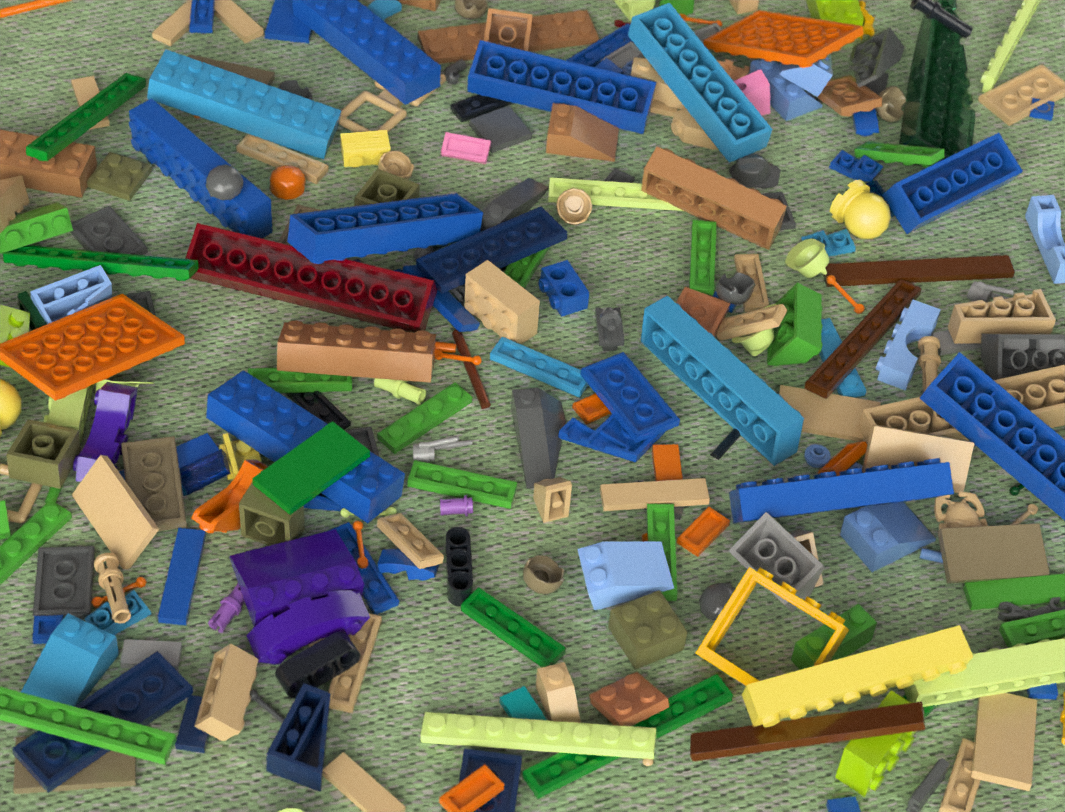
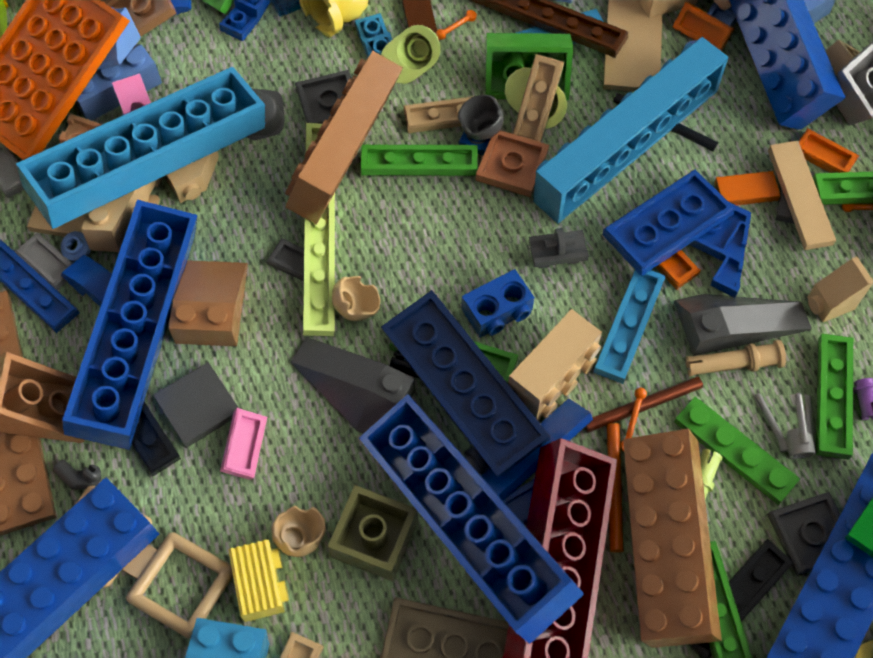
camera: 90 degrees left, 15 degrees up
none -> tan pin [686,340,786,376]

